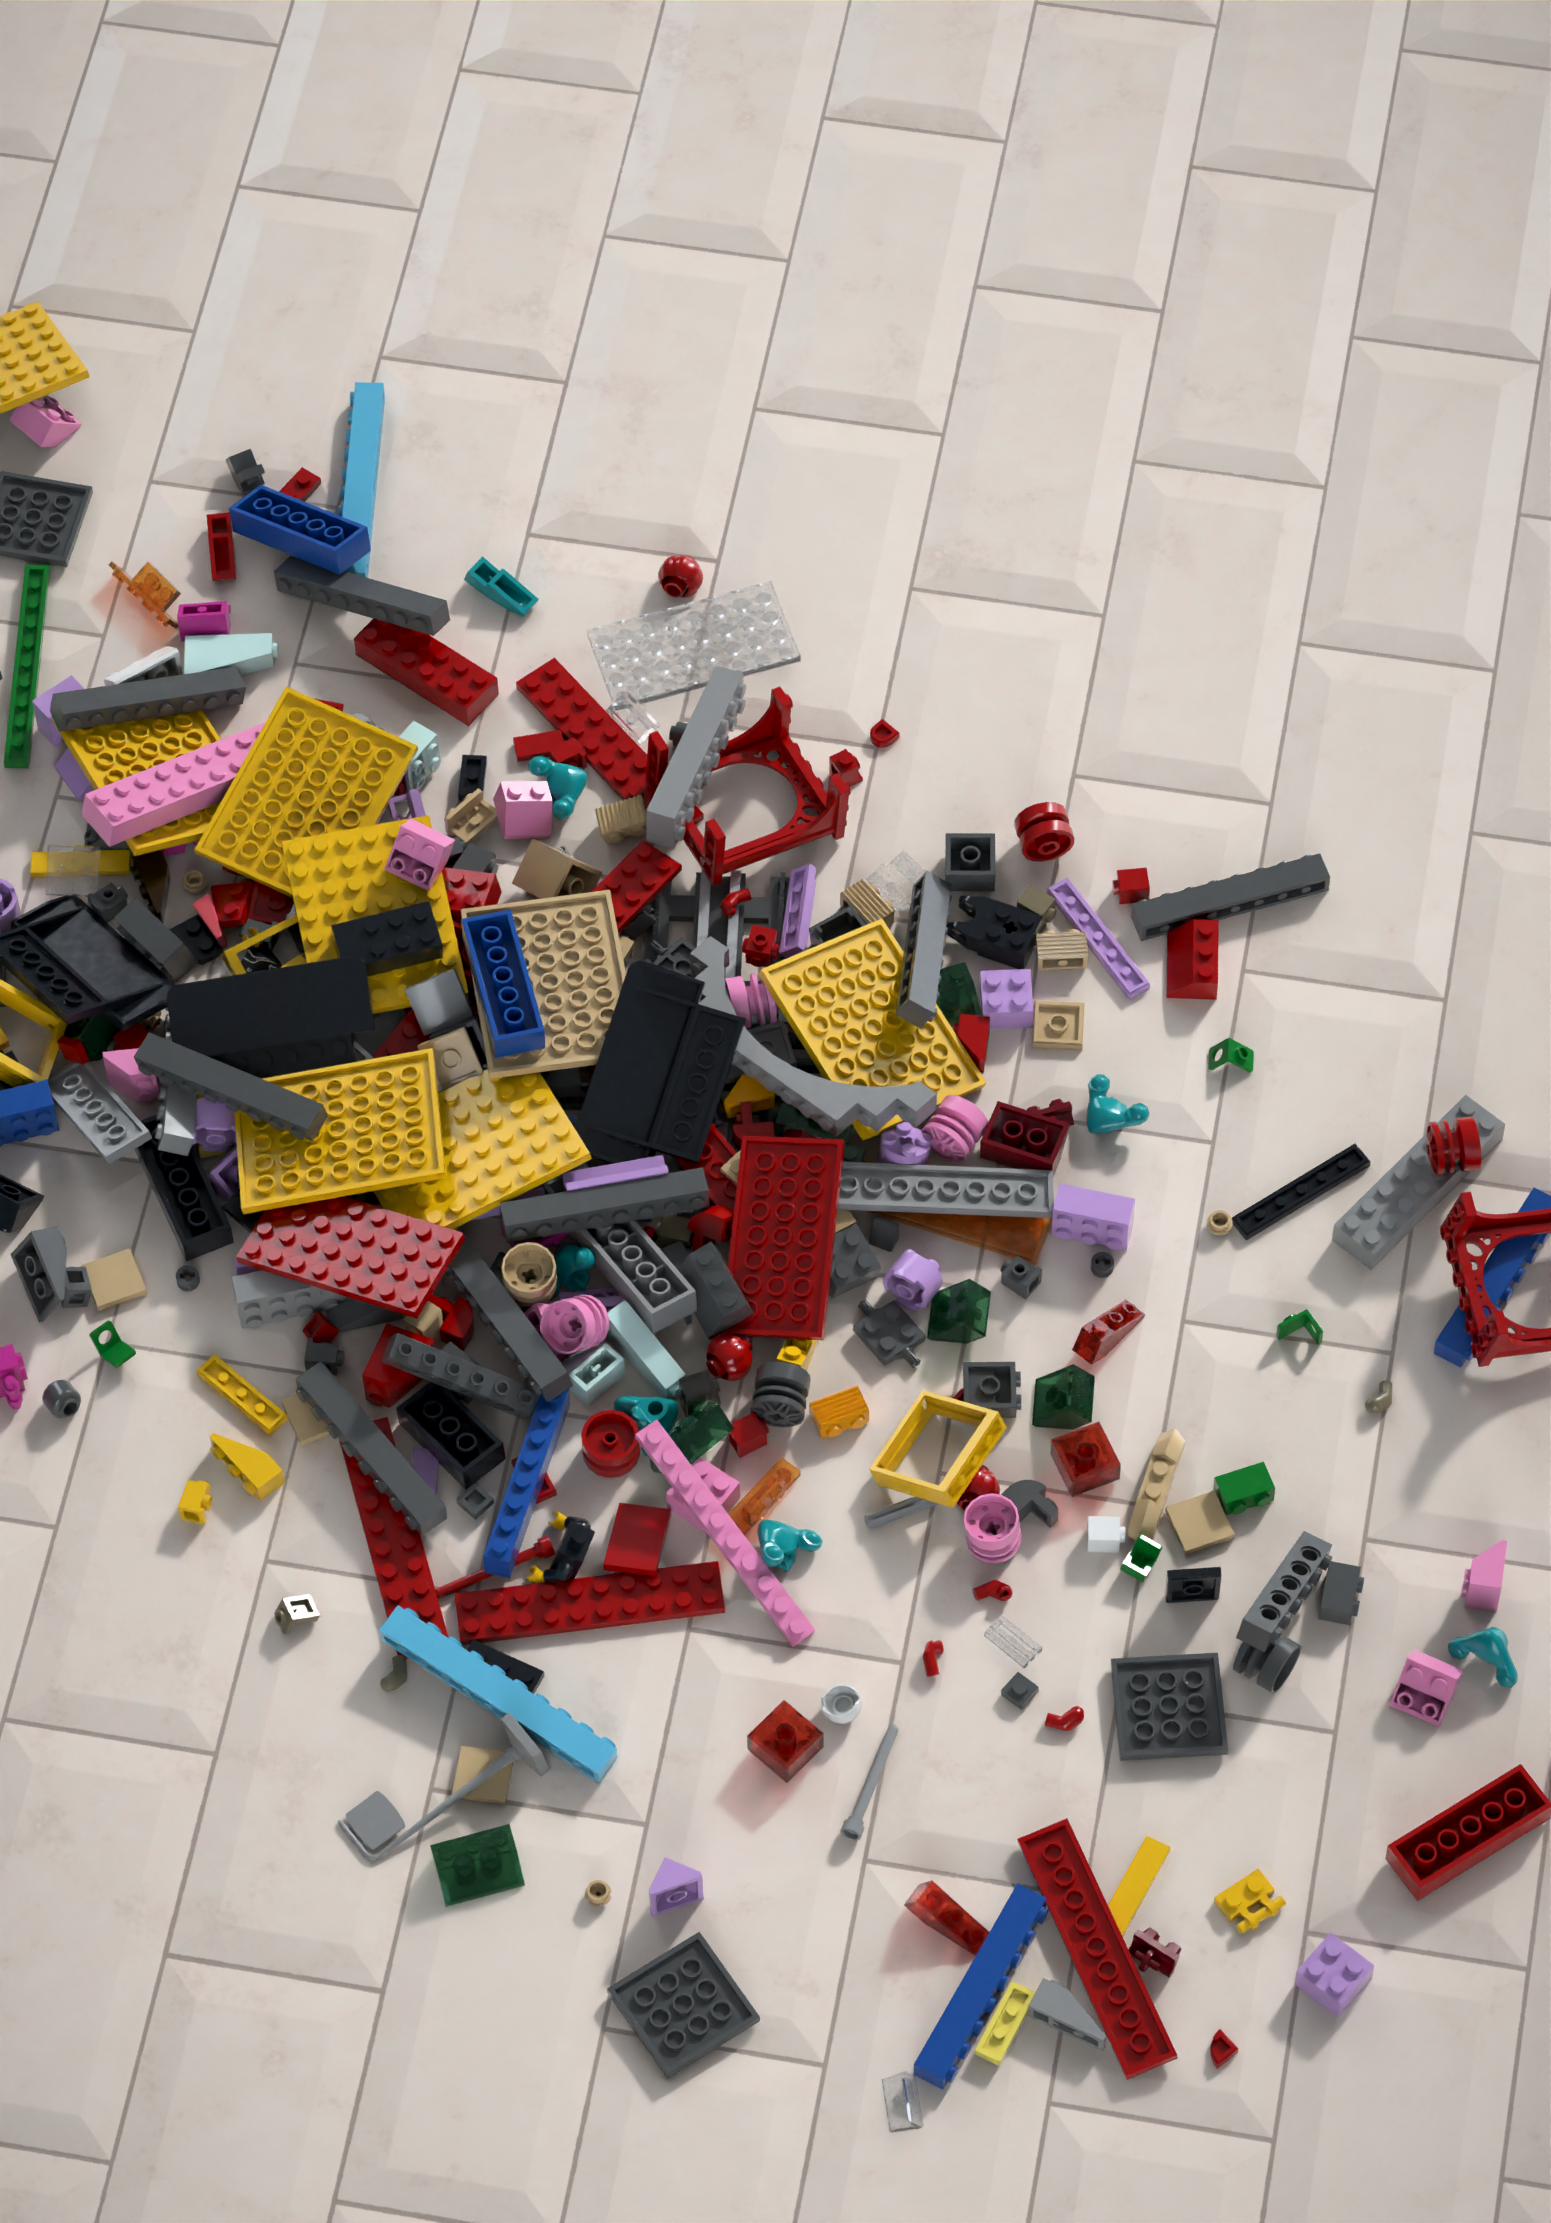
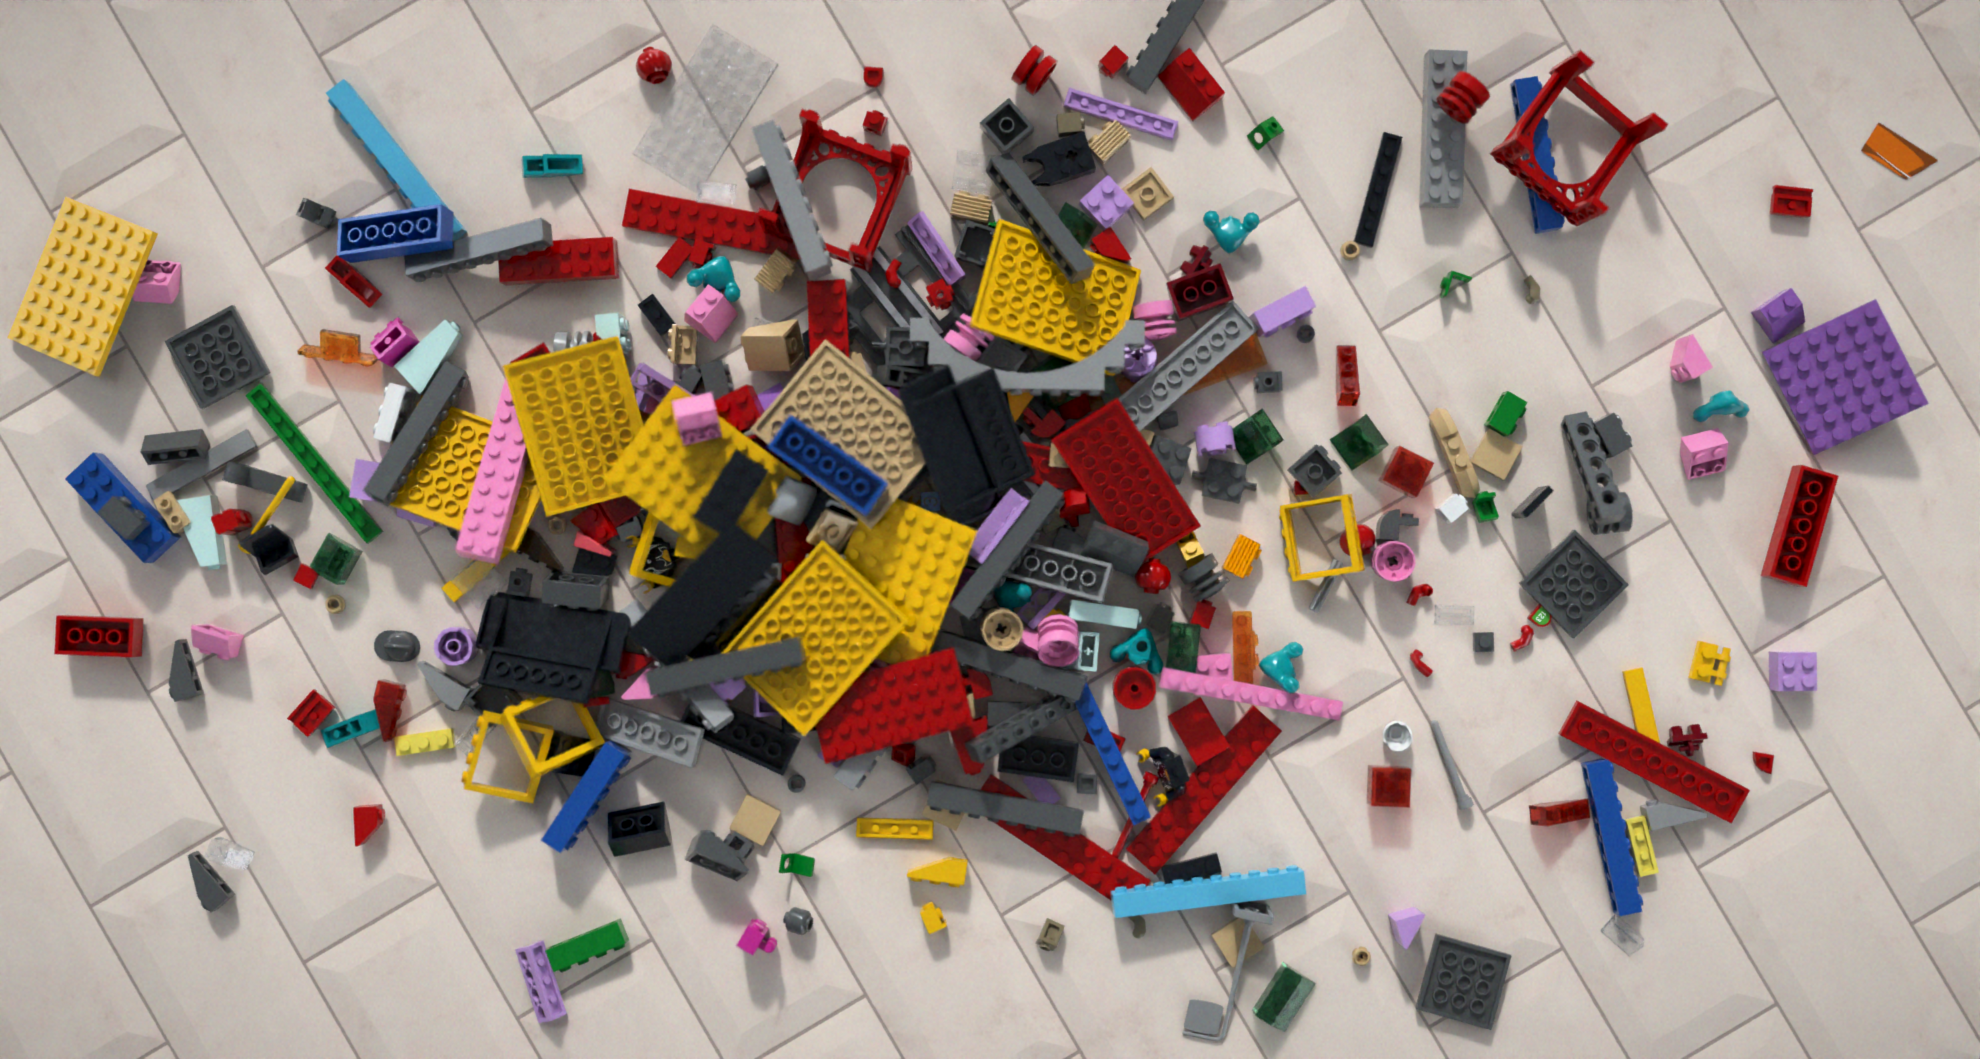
camera: 45 degrees left, 30 degrees up
red plate [279,467,321,502] -> none
none -> tile [1527,604,1552,627]

